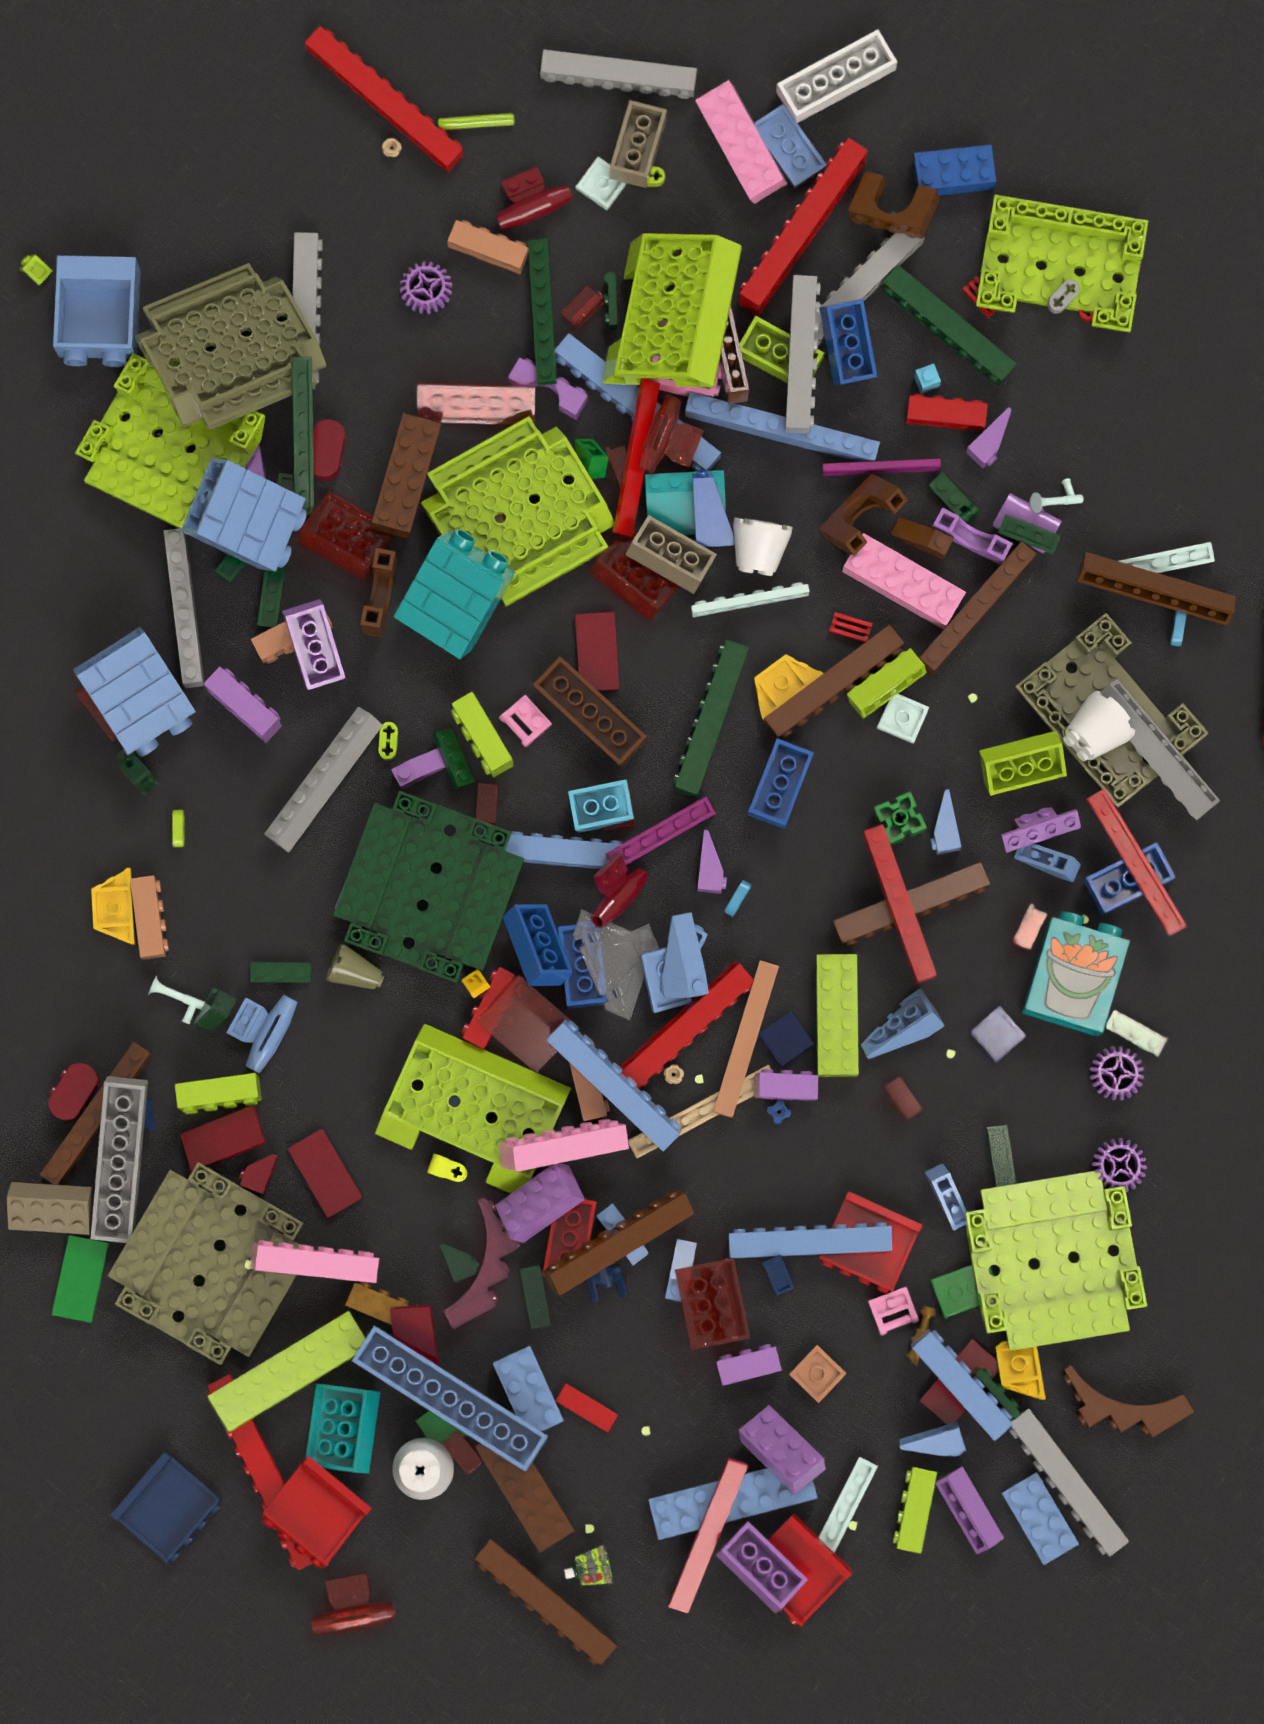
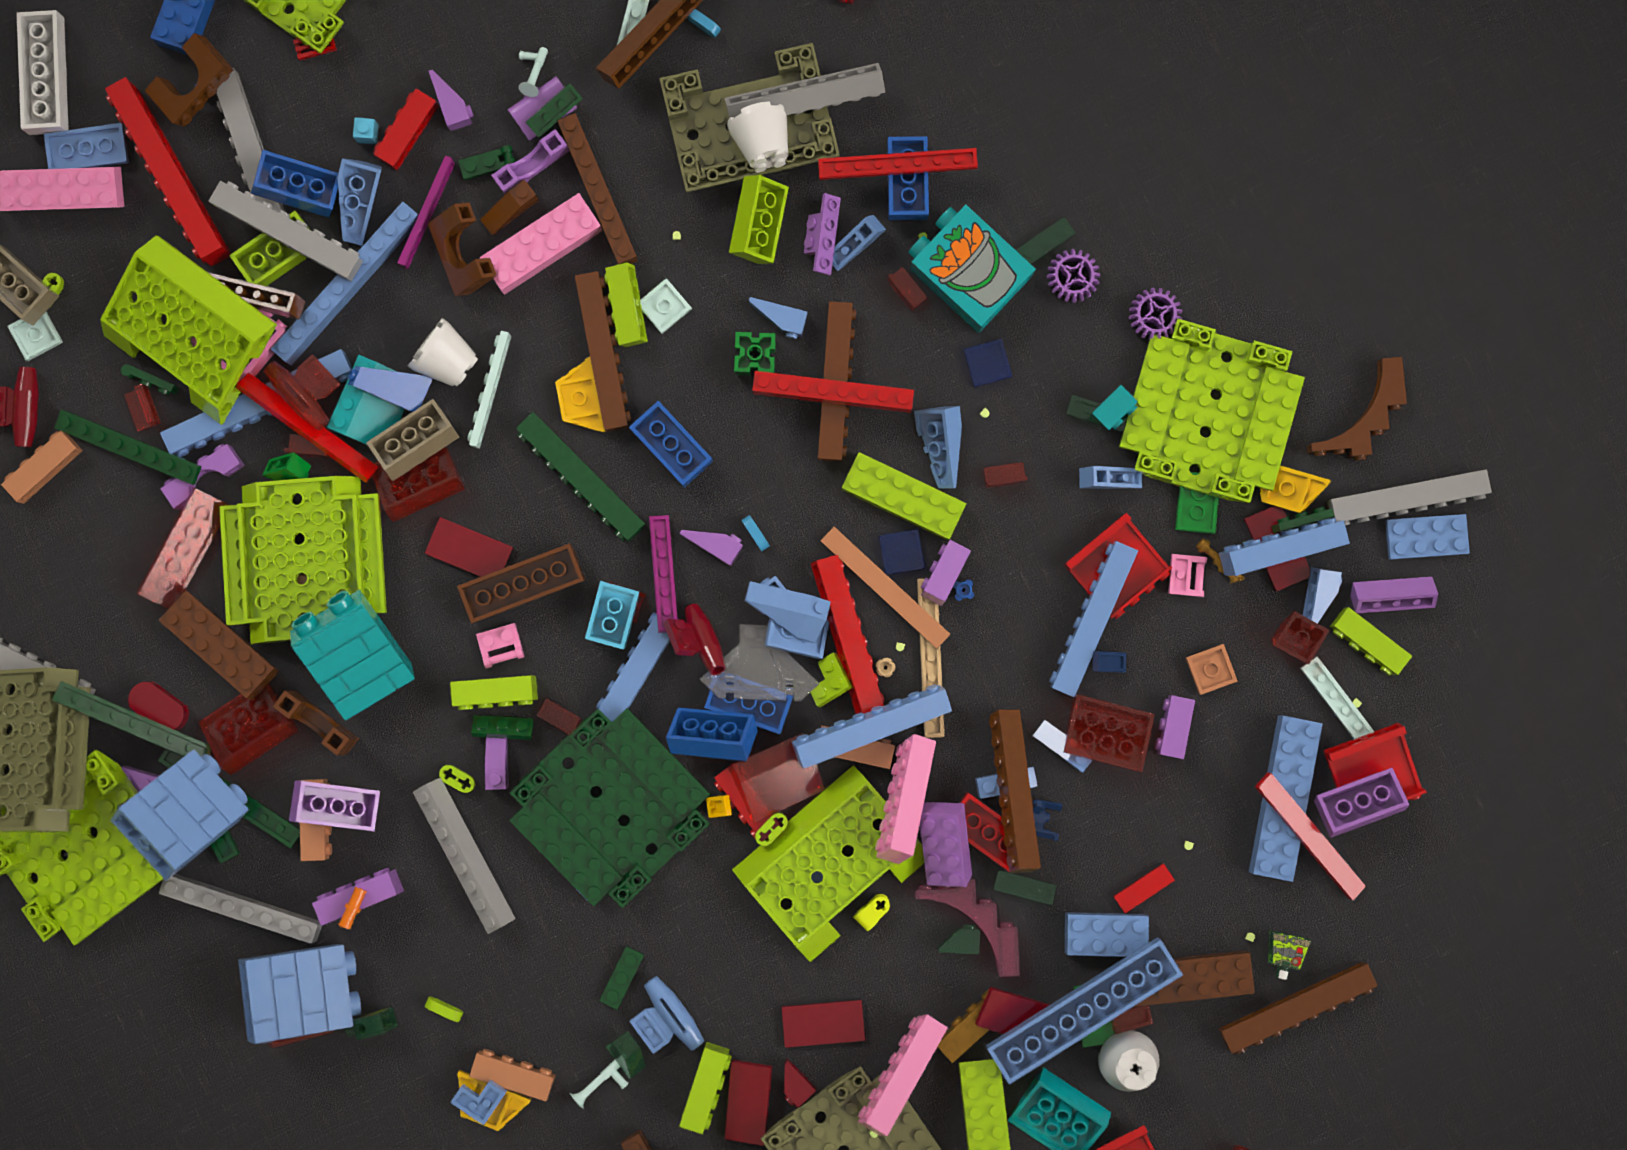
camera: 65 degrees left, 5 degrees up
olive cone [326,944,384,990] -> none
medium lavender gear [400,261,452,314] -> none
medium lavender brick [739,1405,825,1495] -> none
red tile [829,612,872,643] -> none
dark green brick [881,265,1017,386] -> none
none -> medium blue wedge [337,158,382,246]
none -> orange pin [338,886,367,930]
none -> medium blue plate [450,1079,507,1125]
none -> lime beam [755,813,788,846]
none -> lime plate [809,652,852,707]
none -> teal brick [1092,385,1138,430]
none -> clear red slope [1271,611,1330,664]

